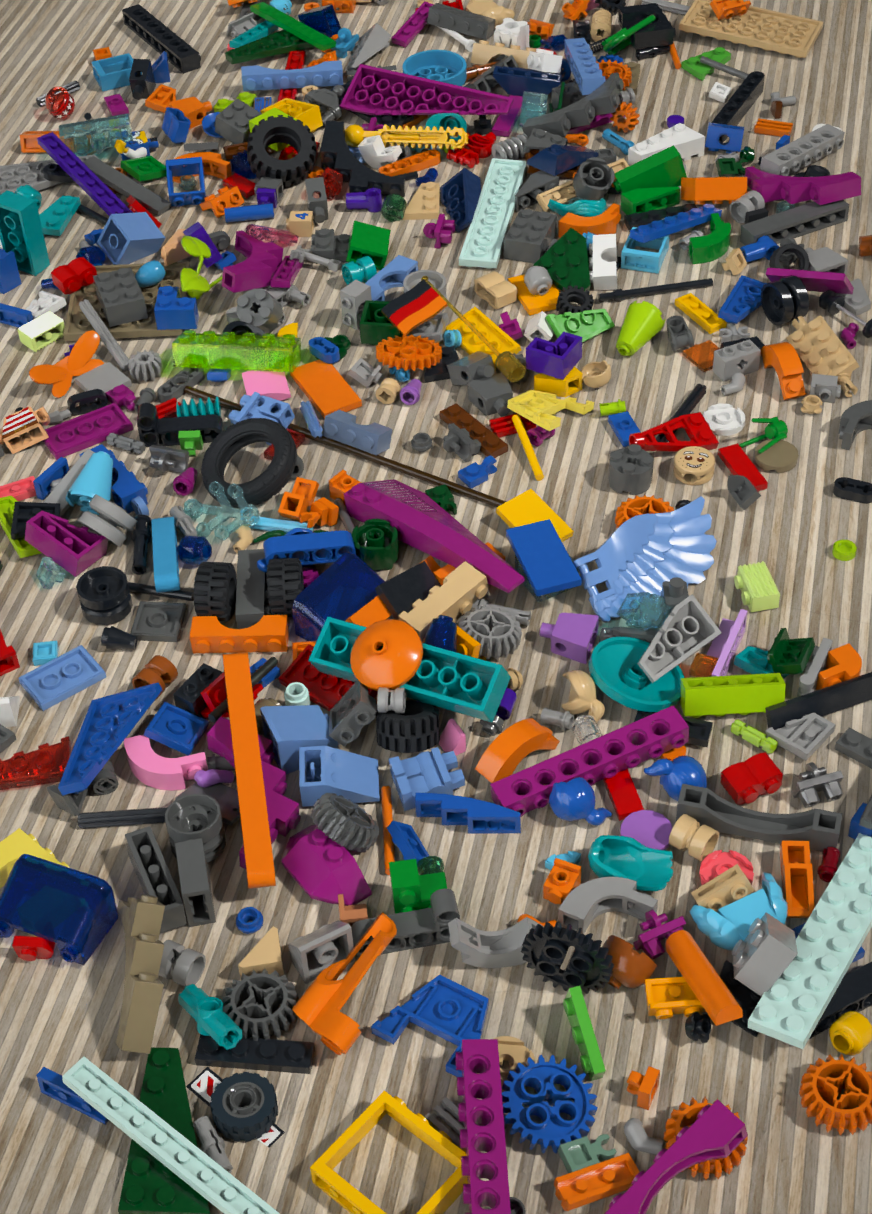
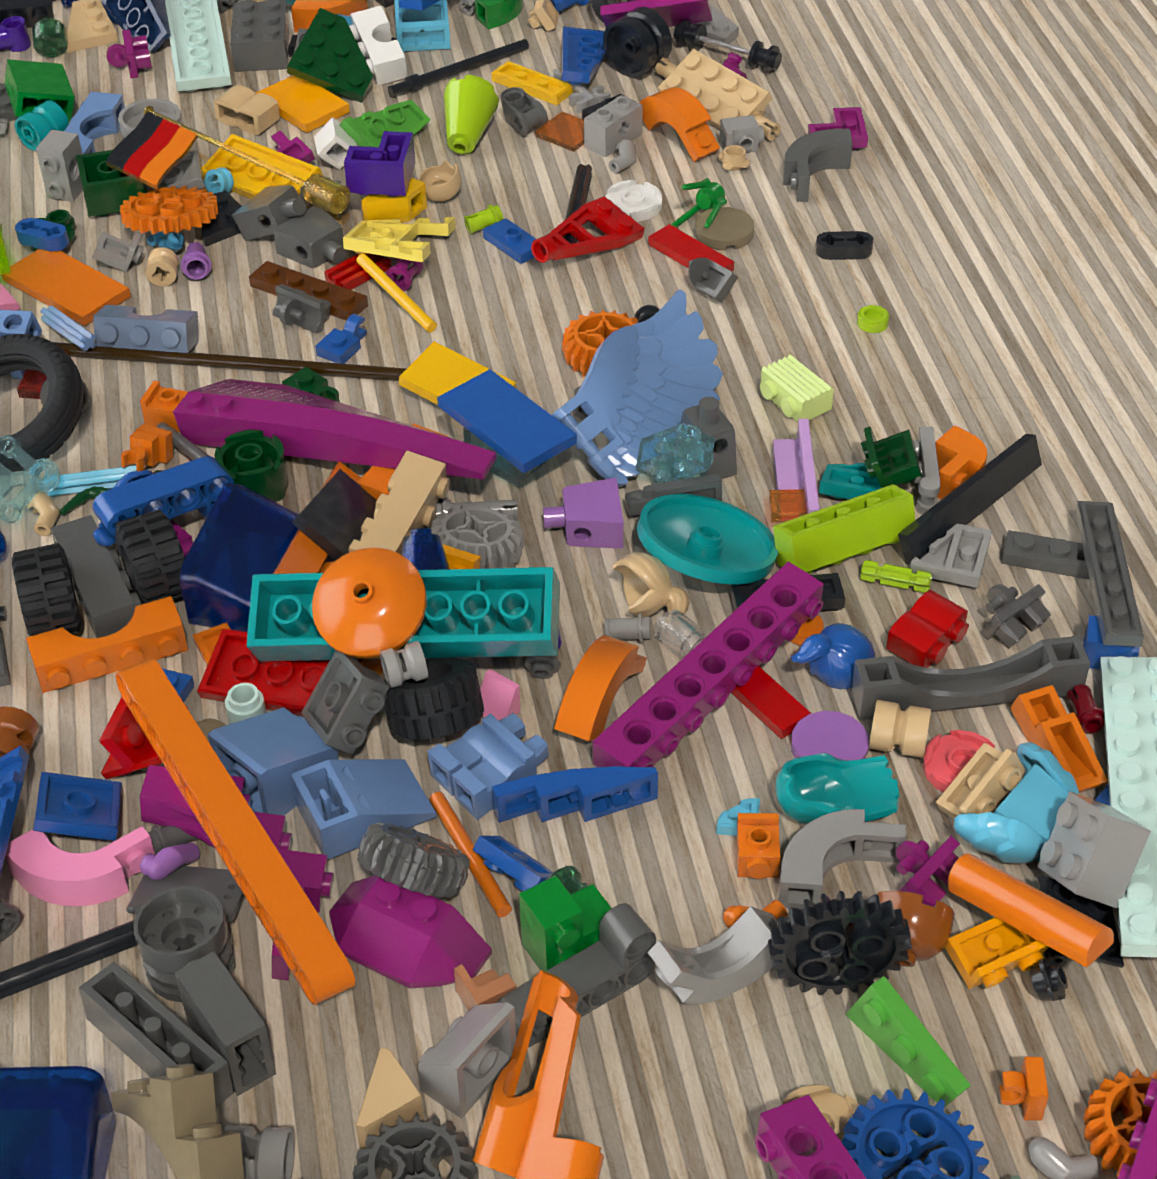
camera: 25 degrees left, 0 degrees up
black brick [173,663,223,718] -> none
pearl dark grey bar [208,657,278,723] -> none
blue plate [236,907,264,934] -> none
orange brick [278,477,319,522] -> none
blue wing [371,975,489,1077] -> none
dark grey plate [411,433,432,452] -> none
light grey head [524,266,552,295] -> none
blue hair [549,777,612,825] -> none
black tyre [556,285,594,315] -> none
dark grey brick [608,444,654,495] -> none
light grey wedge [637,594,722,683] -> none
tan head [673,446,715,485] -> none

